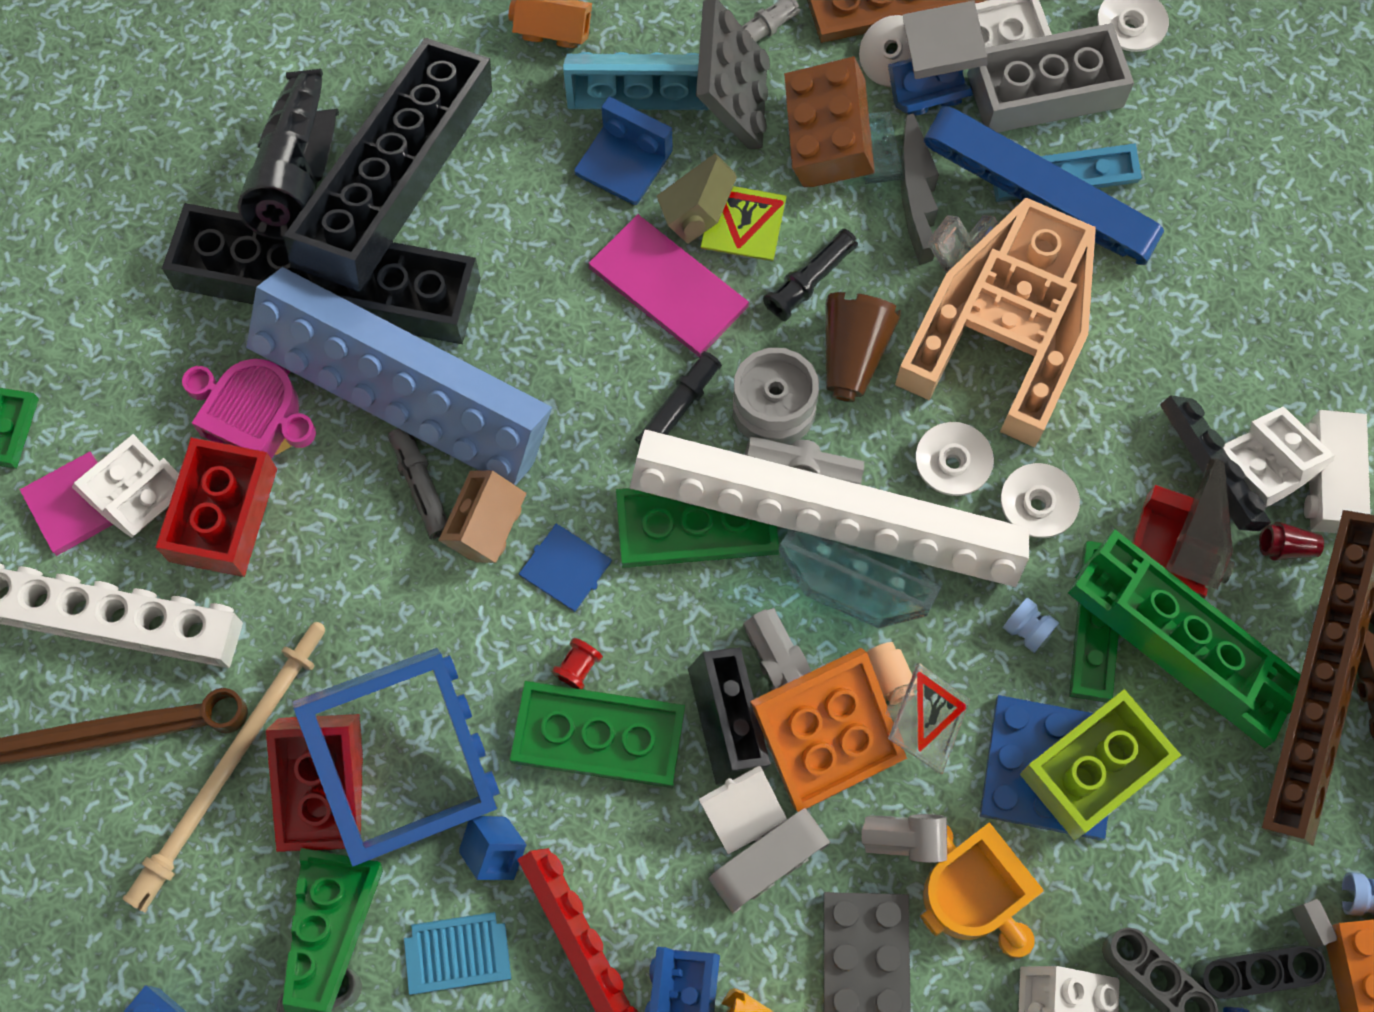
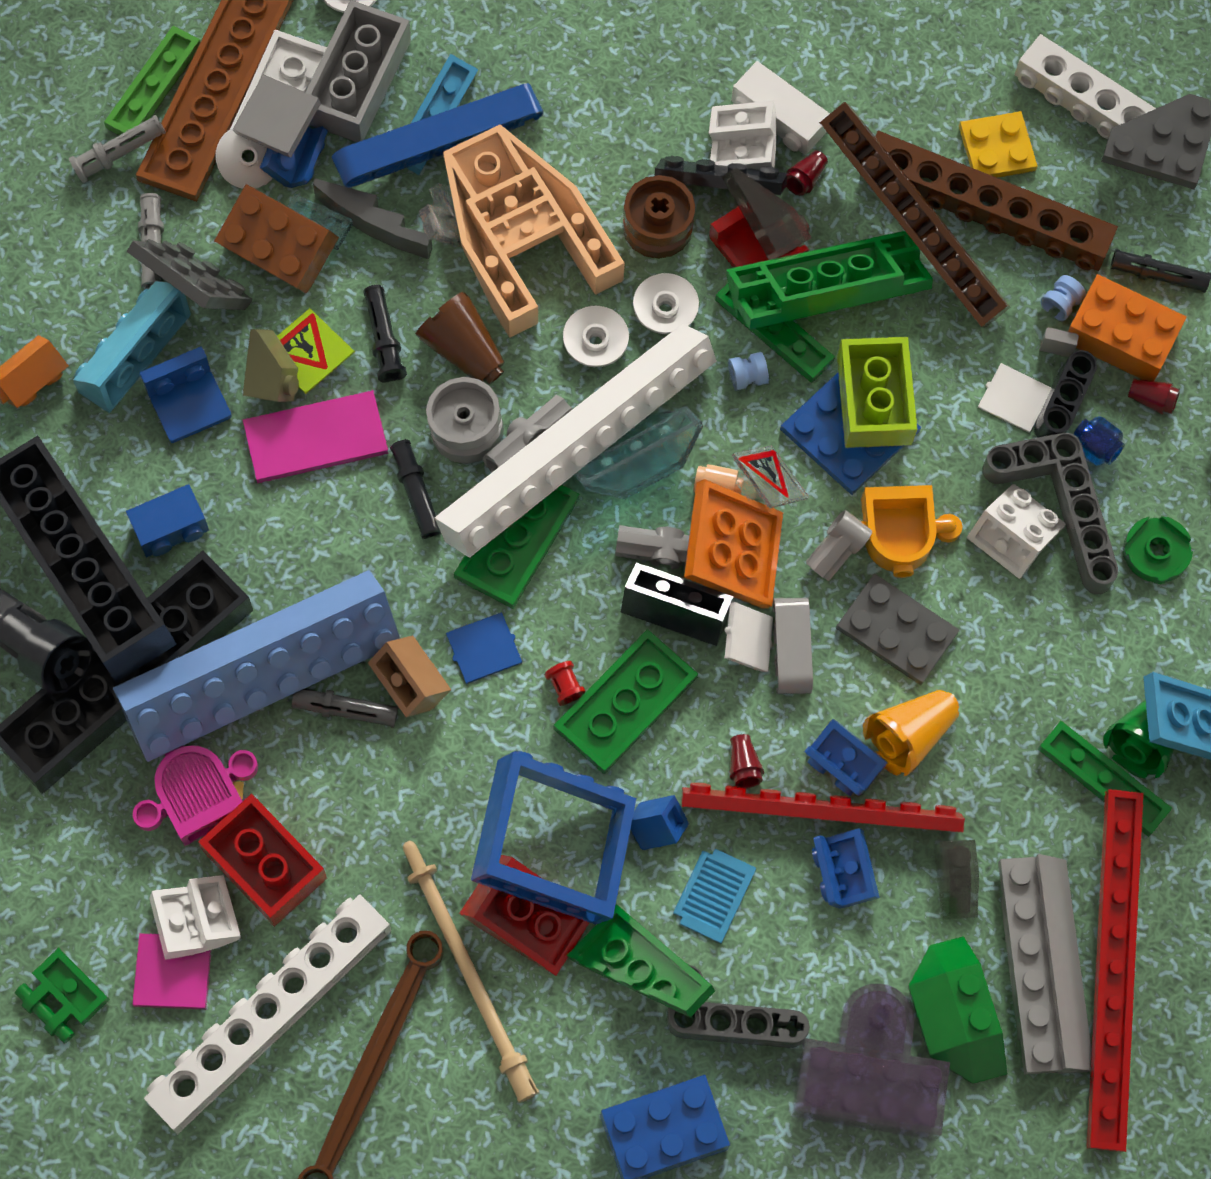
camera: 60 degrees left, 0 degrees up
none -> blue brick [126,484,209,558]
none -> reddish brown wheel [622,175,696,259]
none -> dark red cone [730,734,764,788]
none -> white piece [977,363,1051,433]

